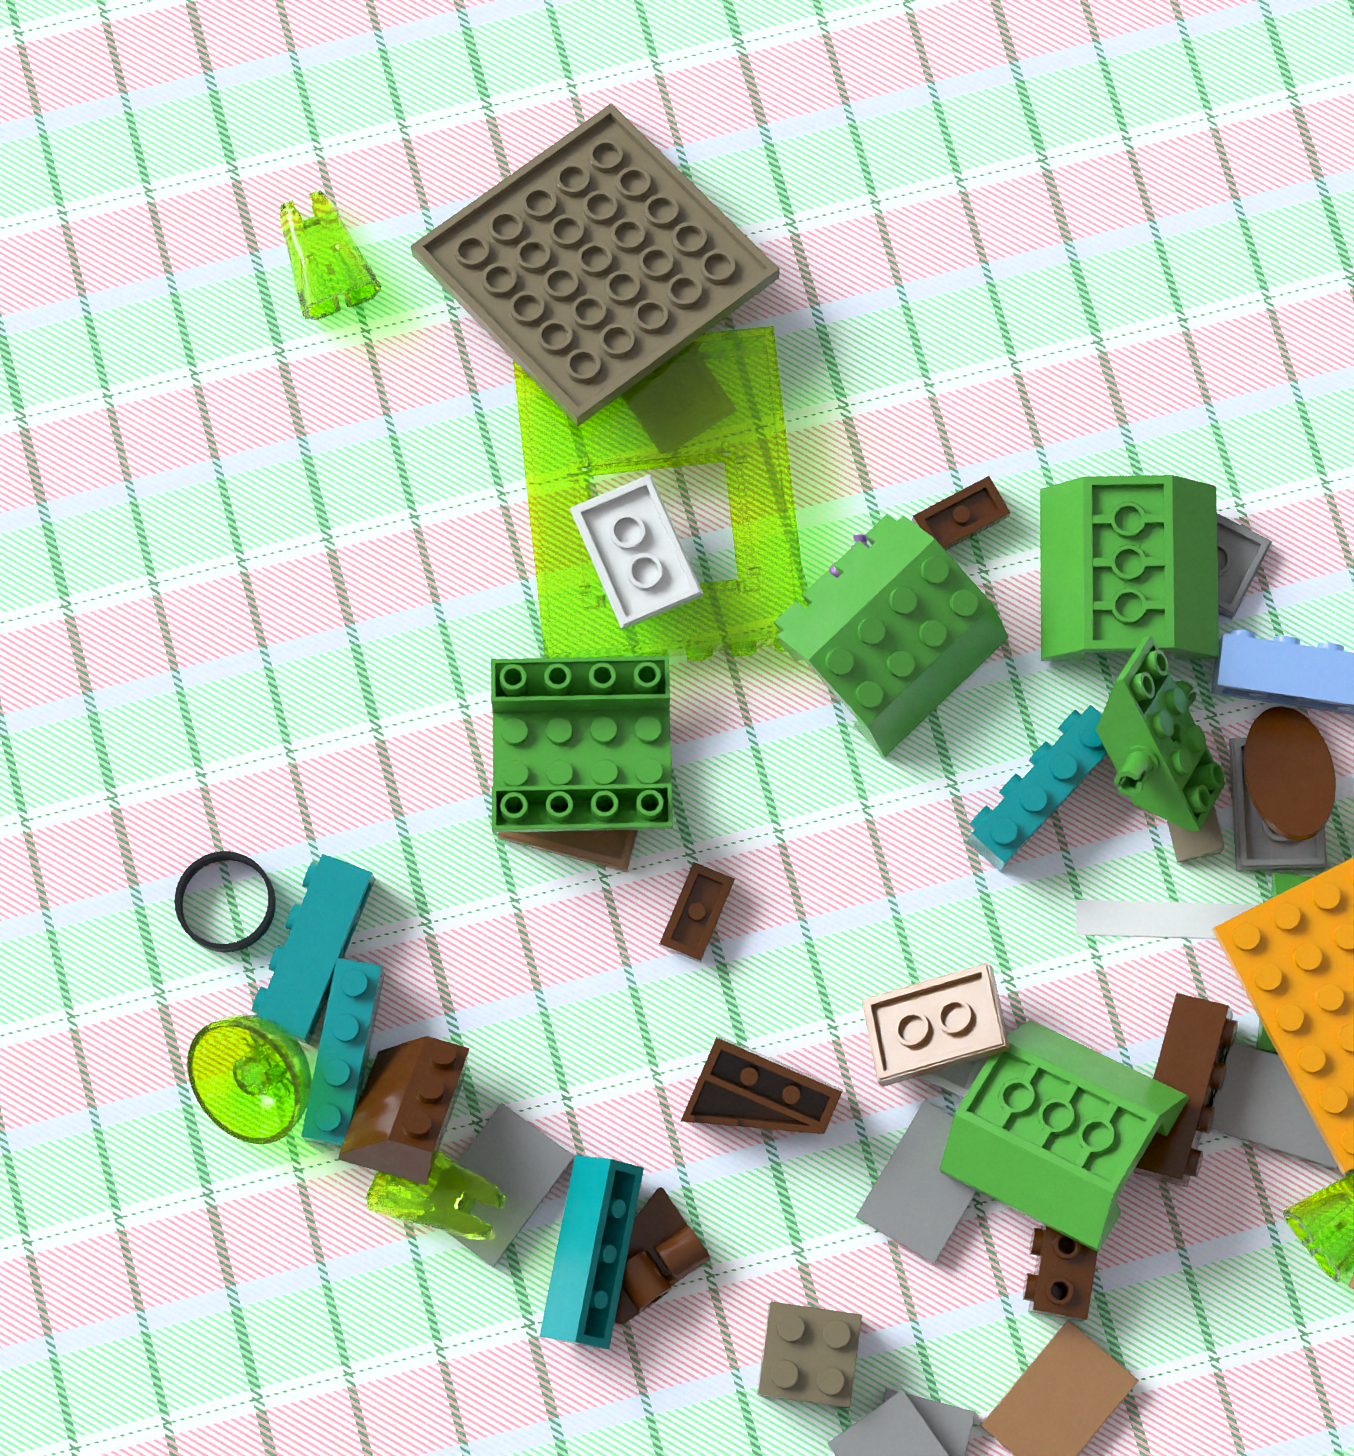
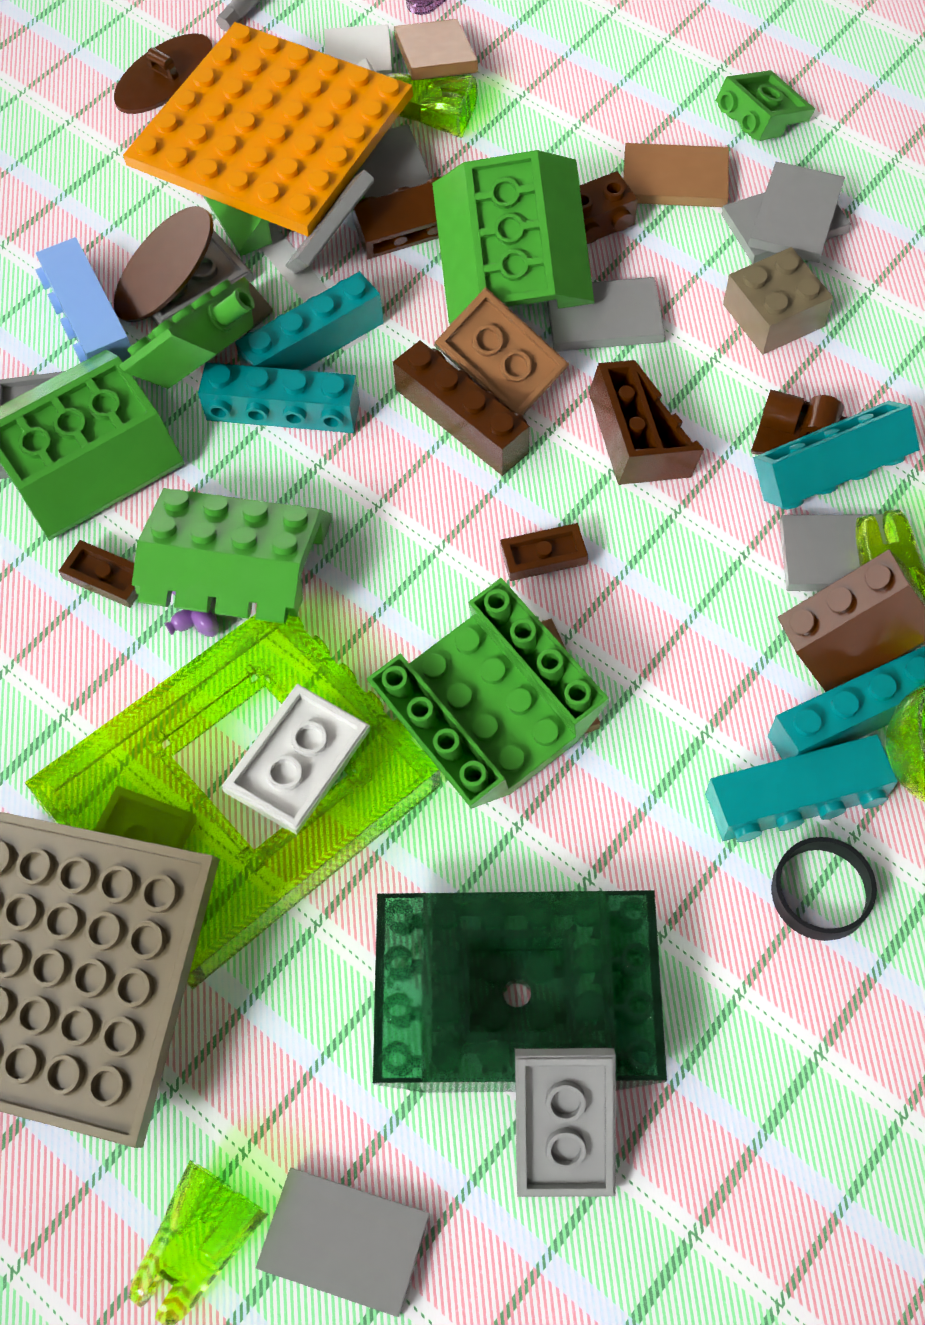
camera: 120 degrees left, 15 degrees down
none -> teal brick [235,271,384,370]
none -> light grey tile [256,1167,430,1318]
none -> light grey tile [285,170,374,274]
none -> clear green slope [373,890,667,1093]
none -> reddish brown brick [393,340,530,476]
none -> light grey tile [515,1048,616,1197]

